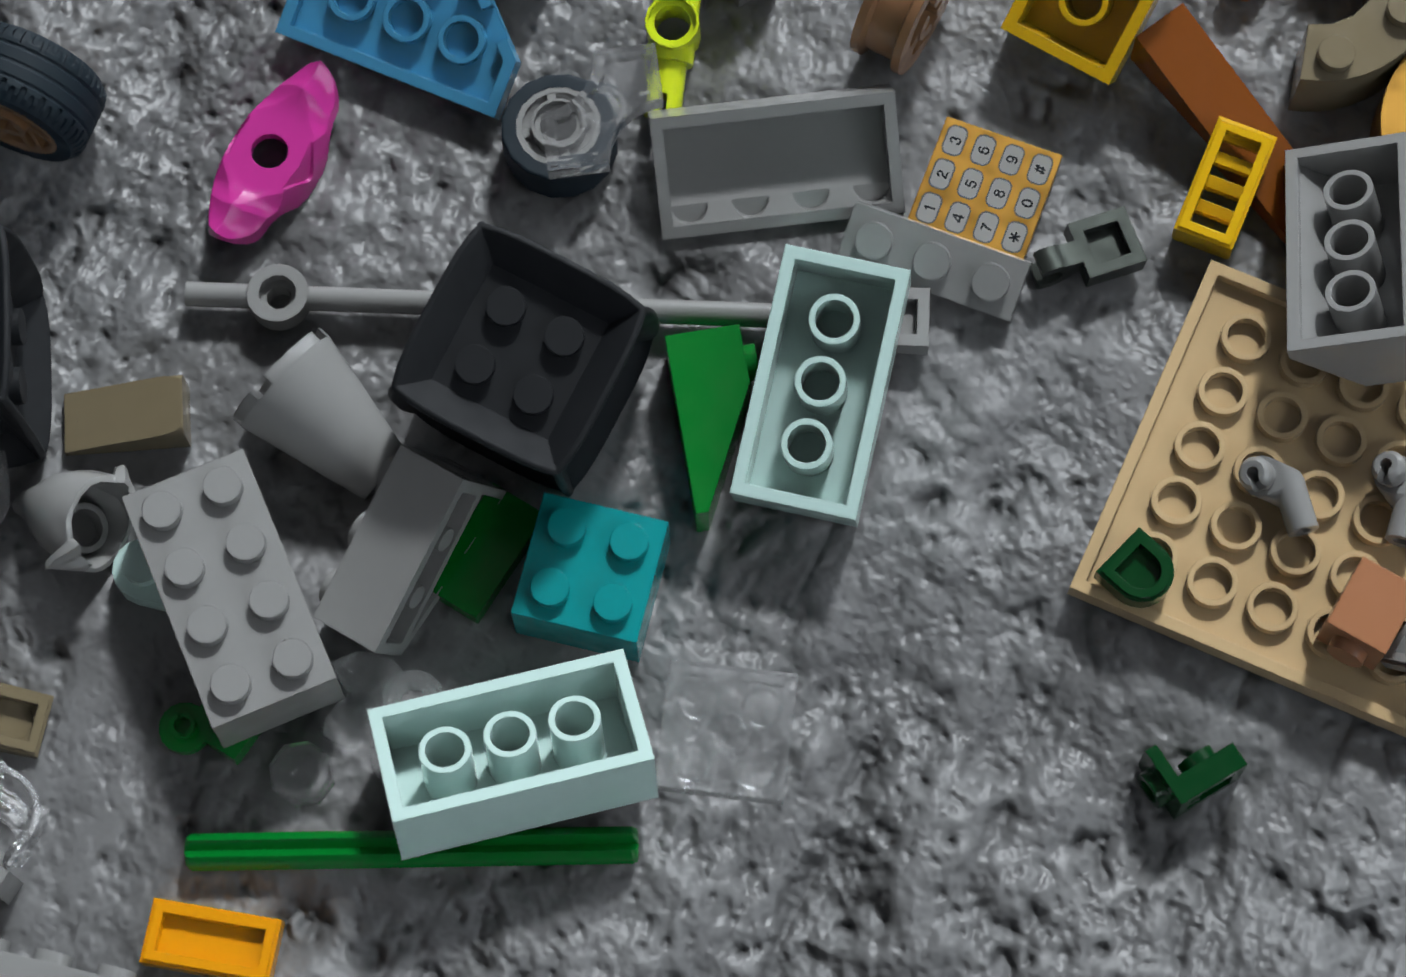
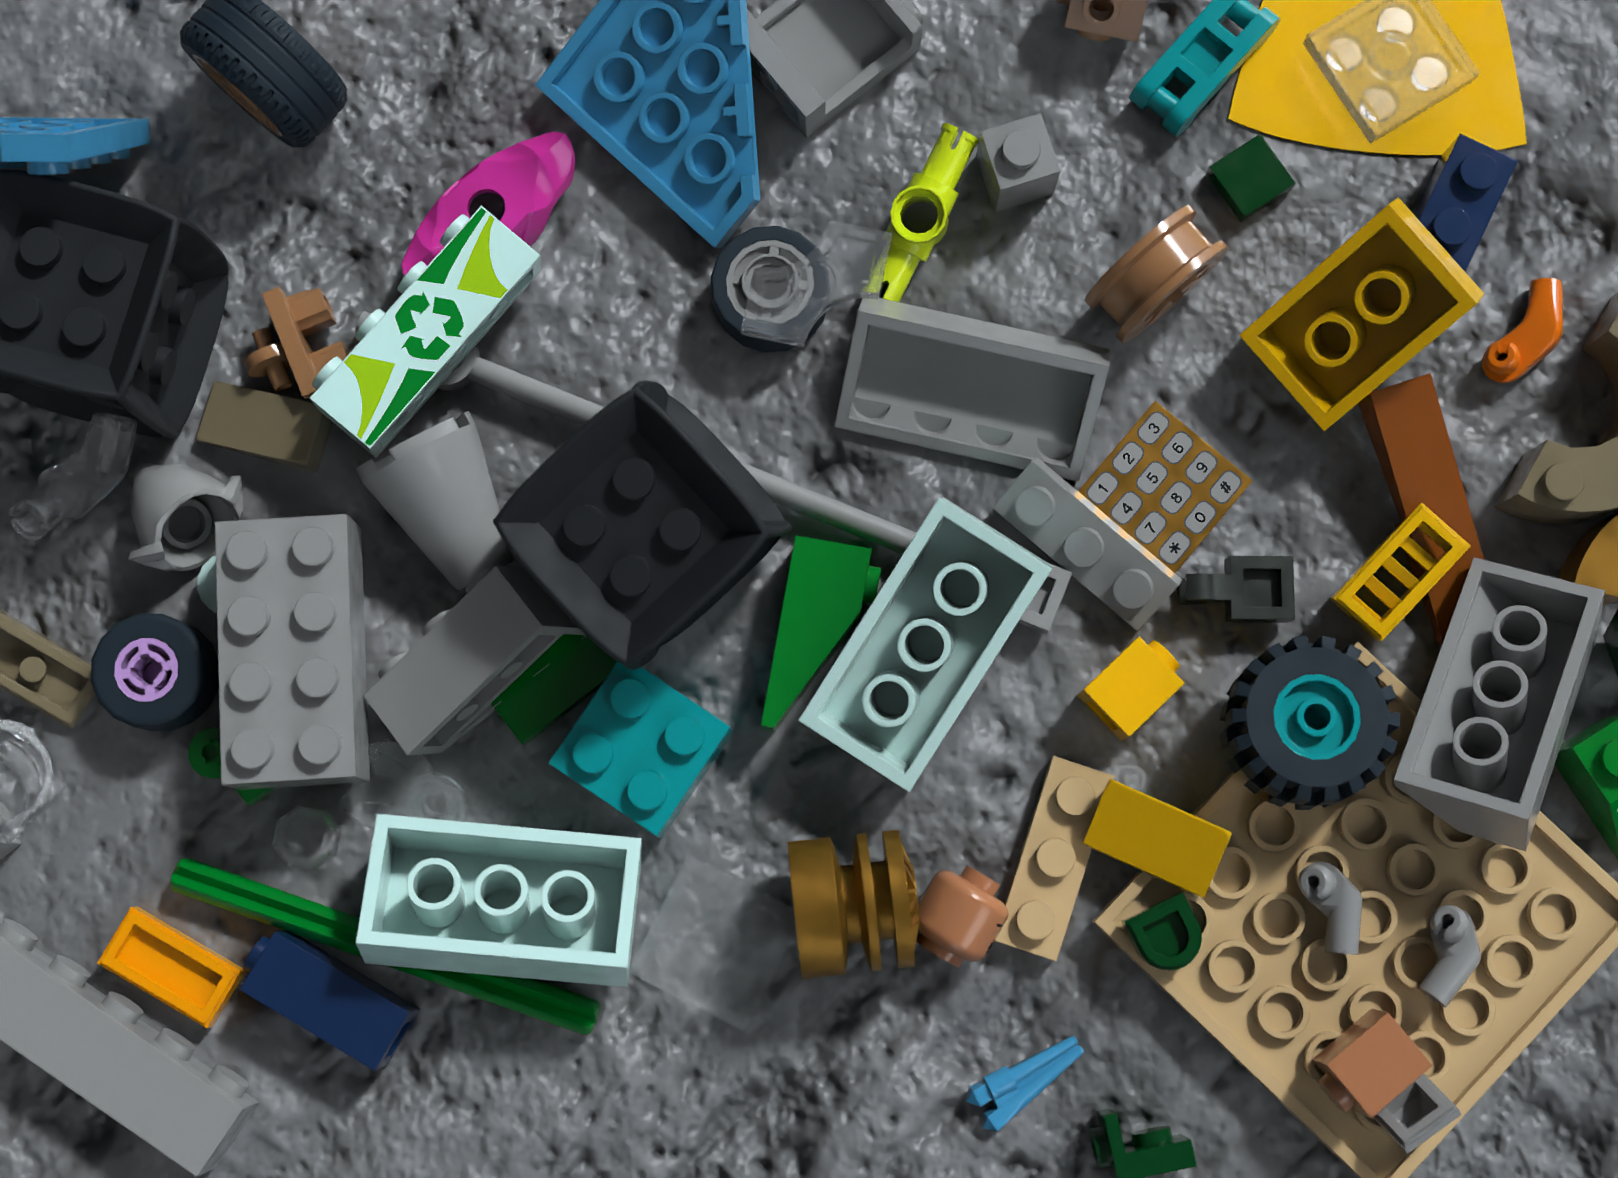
camera: 20 degrees right, 10 degrees up
none -> black wheel [90,613,219,731]
none -> dark blue brick [240,931,421,1071]
none -> medium nougat hips [243,287,349,403]
none -> light aqua brick [310,205,542,458]
none -> pearl gold wheel [787,829,920,979]
none -> nougat head [916,865,1009,968]
none -> dark azure piece [966,1036,1084,1131]
none -> tan plate [995,756,1115,961]
none -> yellow brick [1077,636,1185,741]
none -> yellow slope [1083,779,1232,899]
none -> black wheel [1219,636,1400,810]

